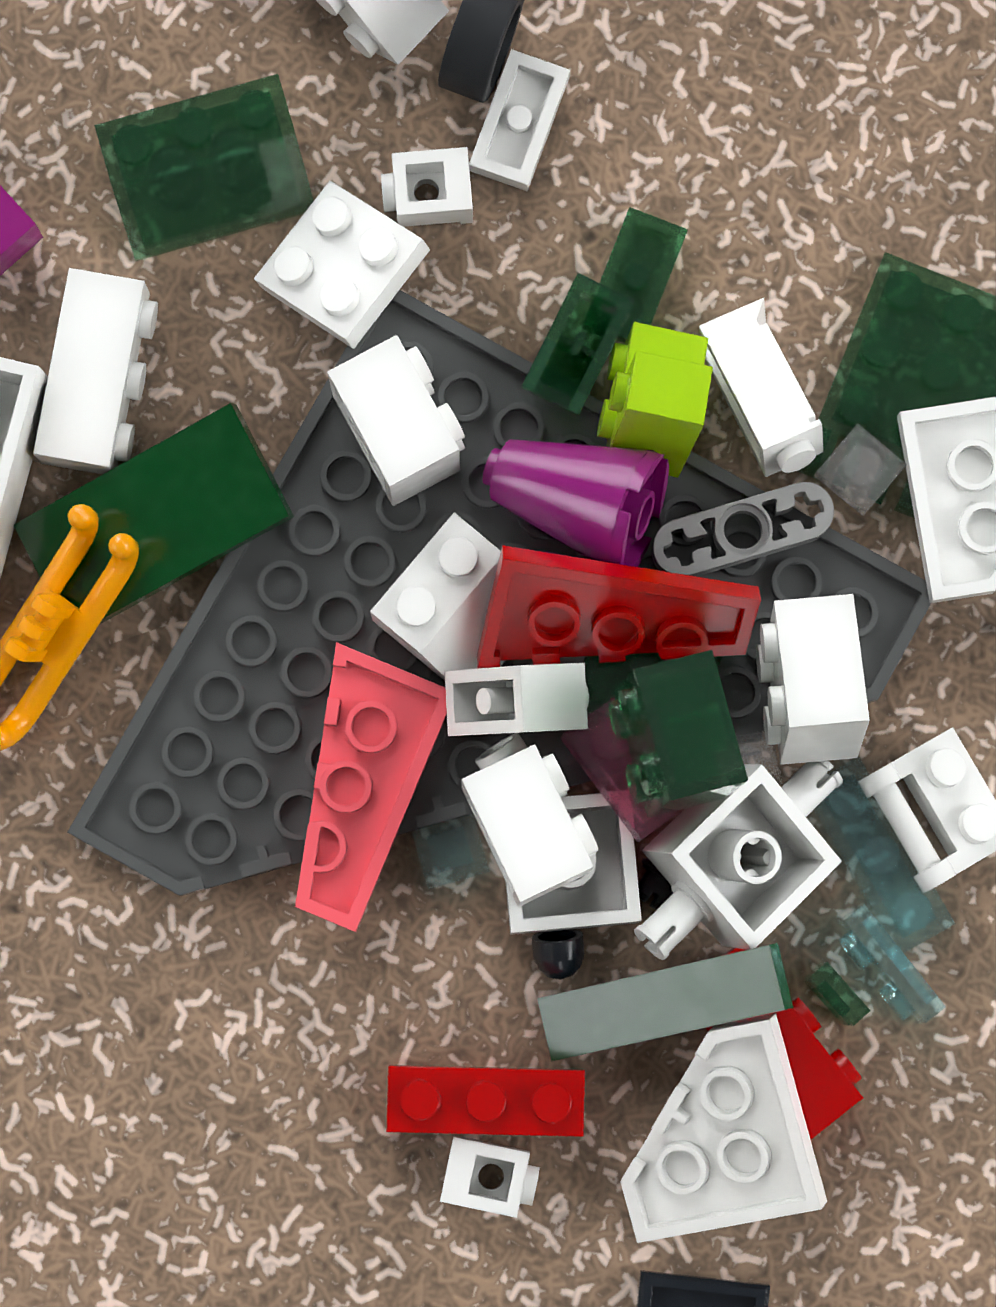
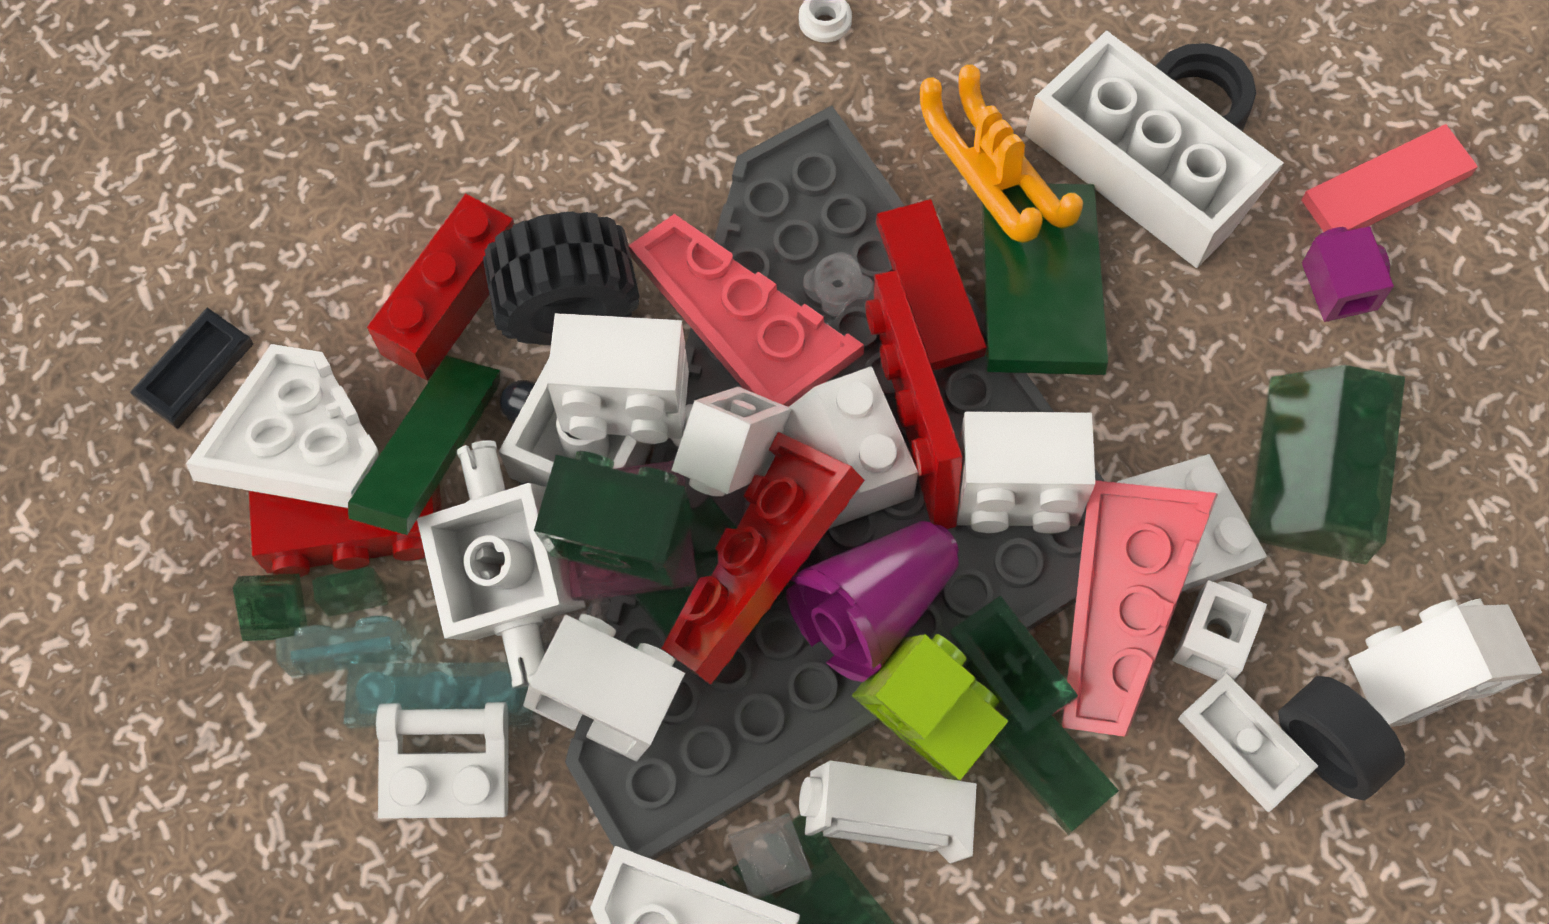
camera: 125 degrees right, 15 degrees down
white brick [33,268,158,474] -> none
white brick [440,1135,540,1218] -> none
light grey beam [652,482,834,577] -> none
none -> clear green plate [232,574,307,641]
none -> black tyre [483,211,640,345]
none -> clear plate [803,252,872,316]
none -> red wing [865,270,963,529]
none -> red tile [876,199,987,371]
none -> coral wing [1062,480,1218,737]

